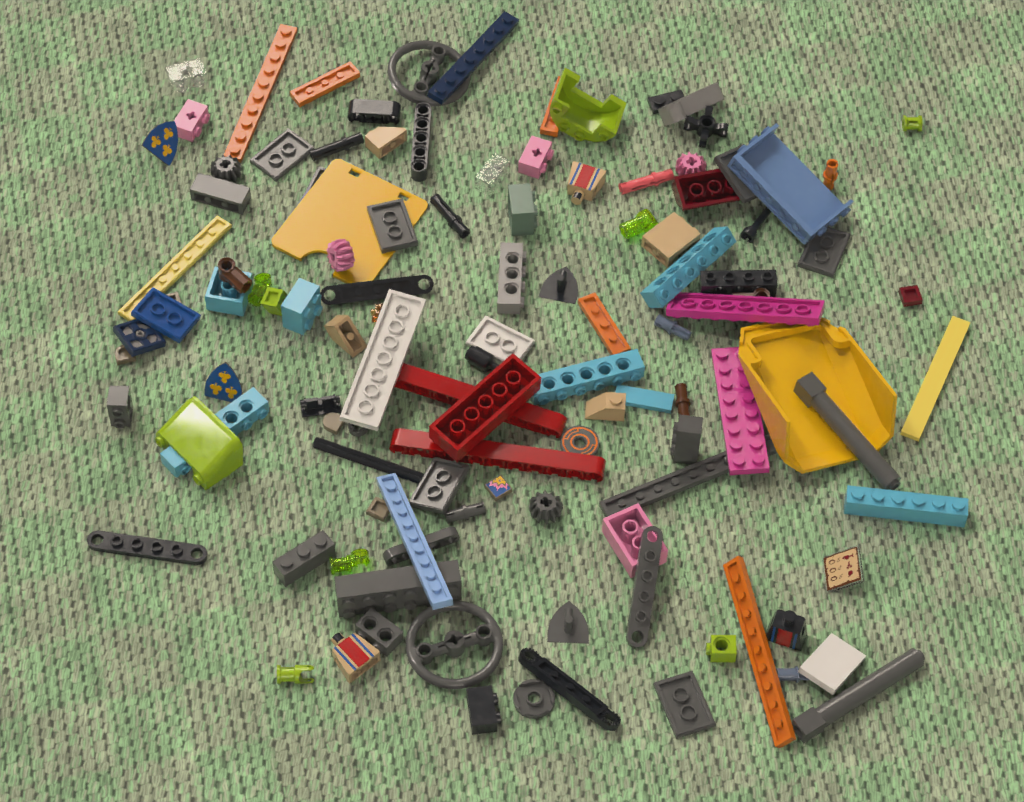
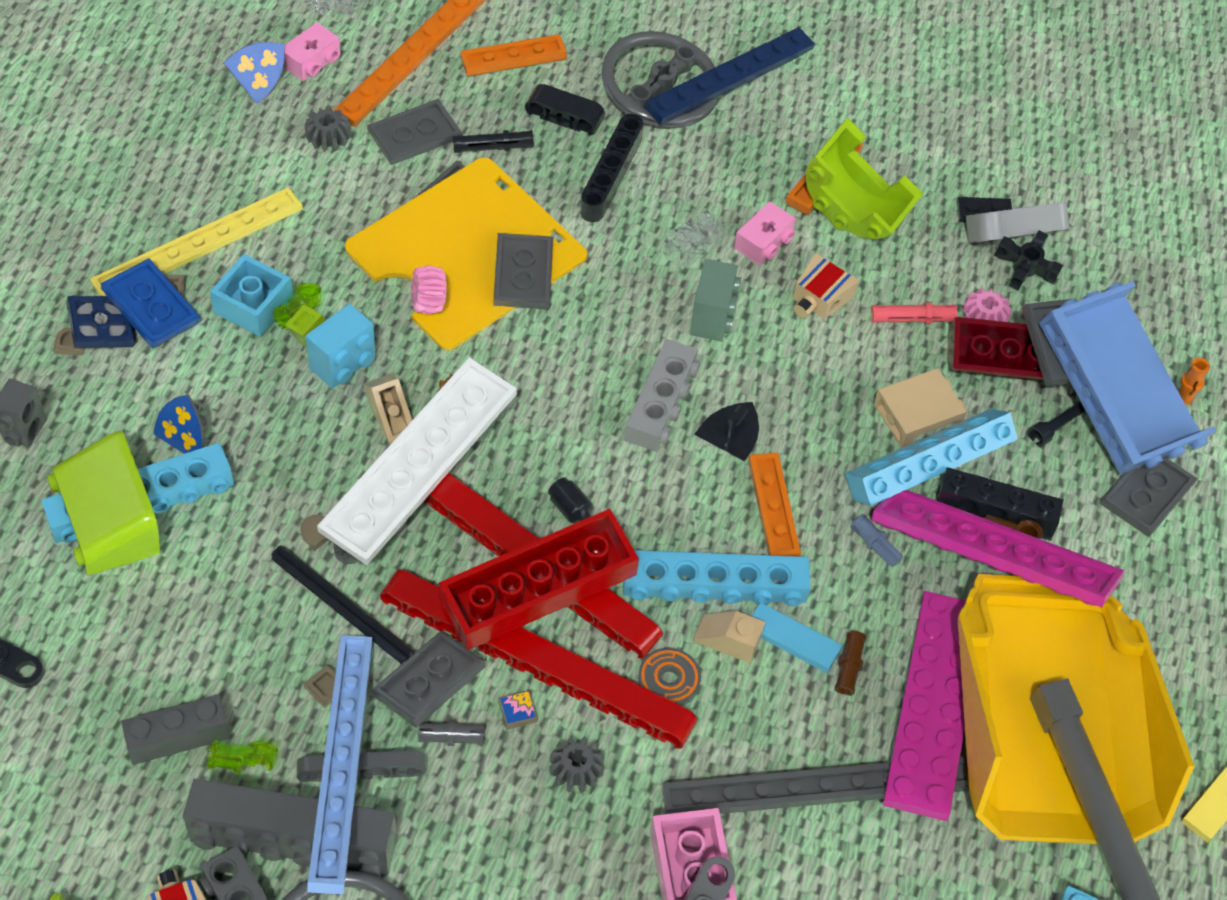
camera: 15 degrees right, 0 degrees up
brick [190,173,251,215] -> none
reddish brown piece [218,257,253,294] -> none
black hinge [300,394,341,418] -> none
black plate [320,275,434,305] -> none
tan slope [365,126,407,159] -> none
black pin [430,194,470,239] -> none
white tile [466,316,535,363] -> none
clear neon green piece [619,209,659,239] -> none
dark grey brick [670,414,703,465] -> none

